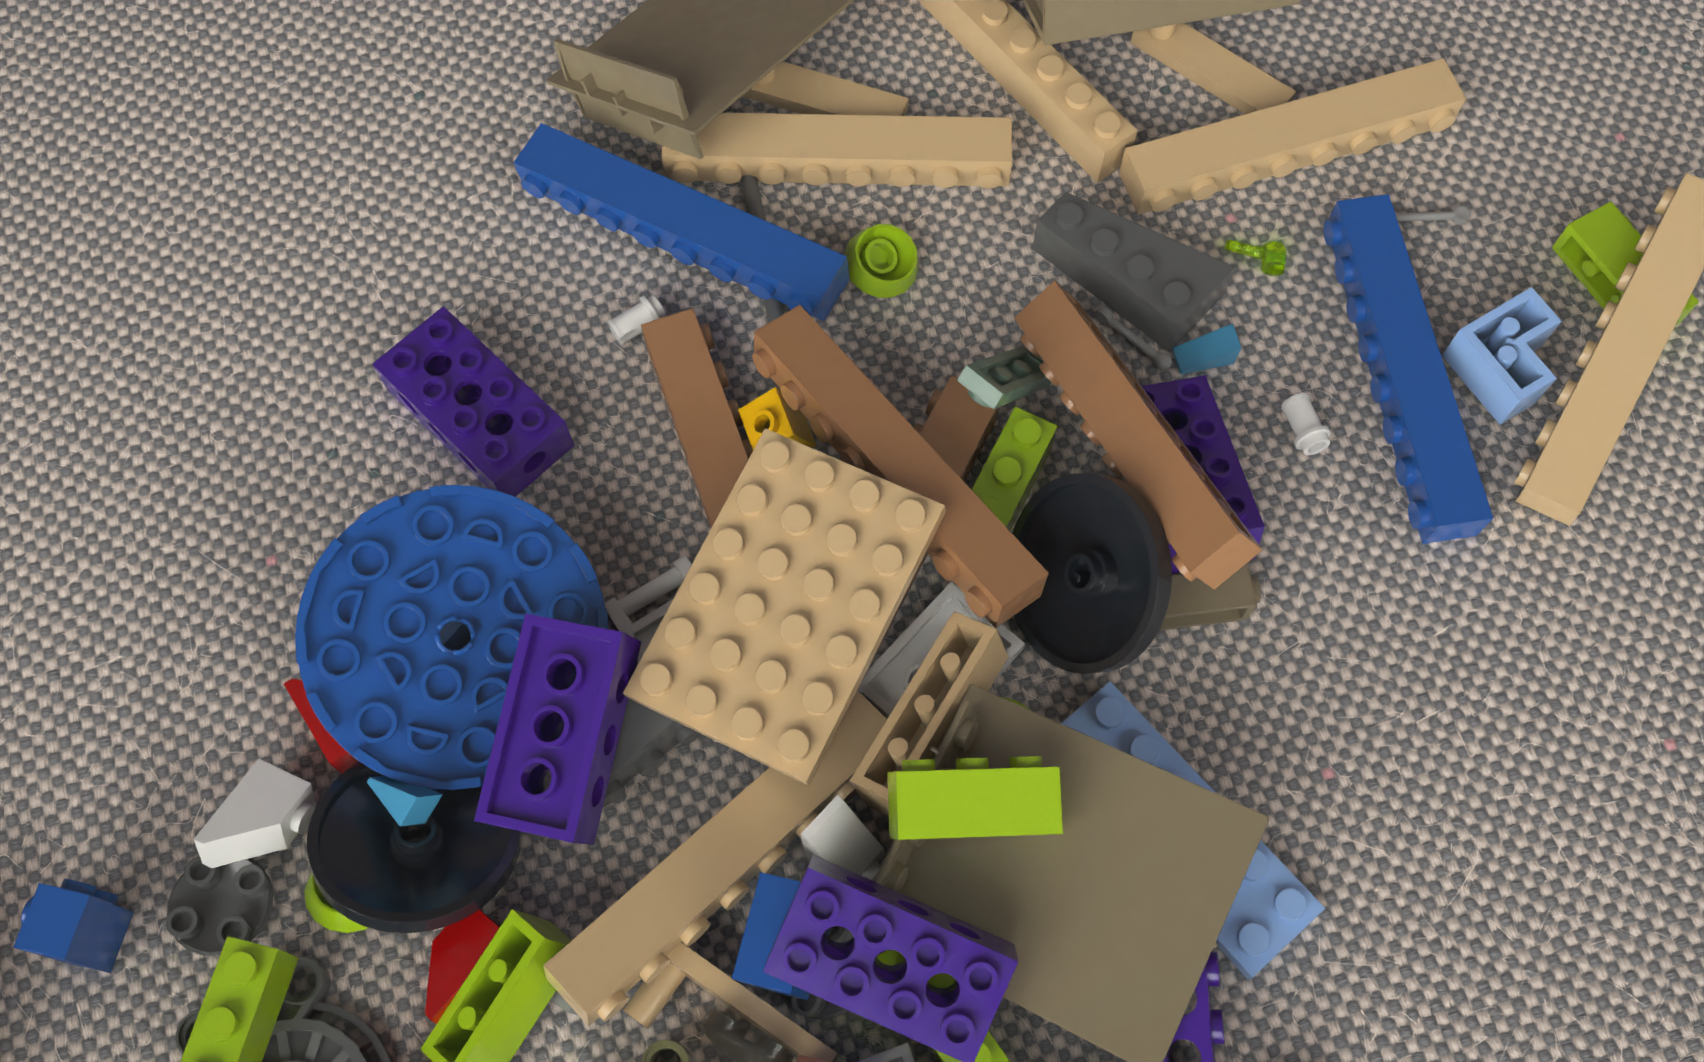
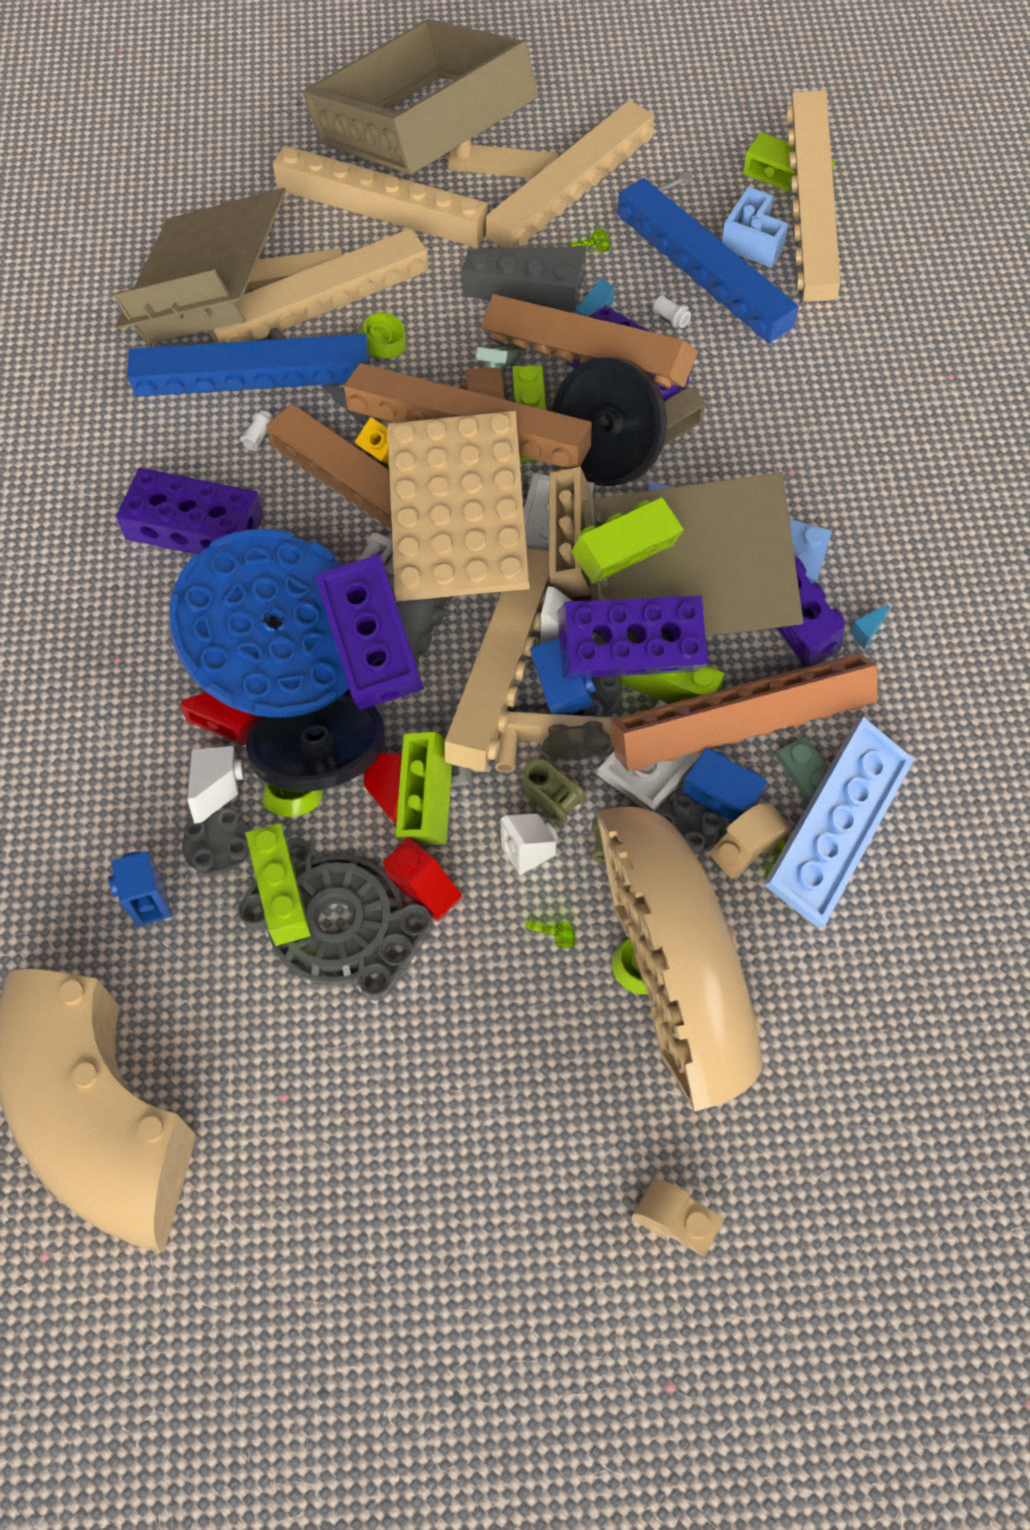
camera: 30 degrees left, 5 degrees down
dark azure piece [367,776,443,827] -> none

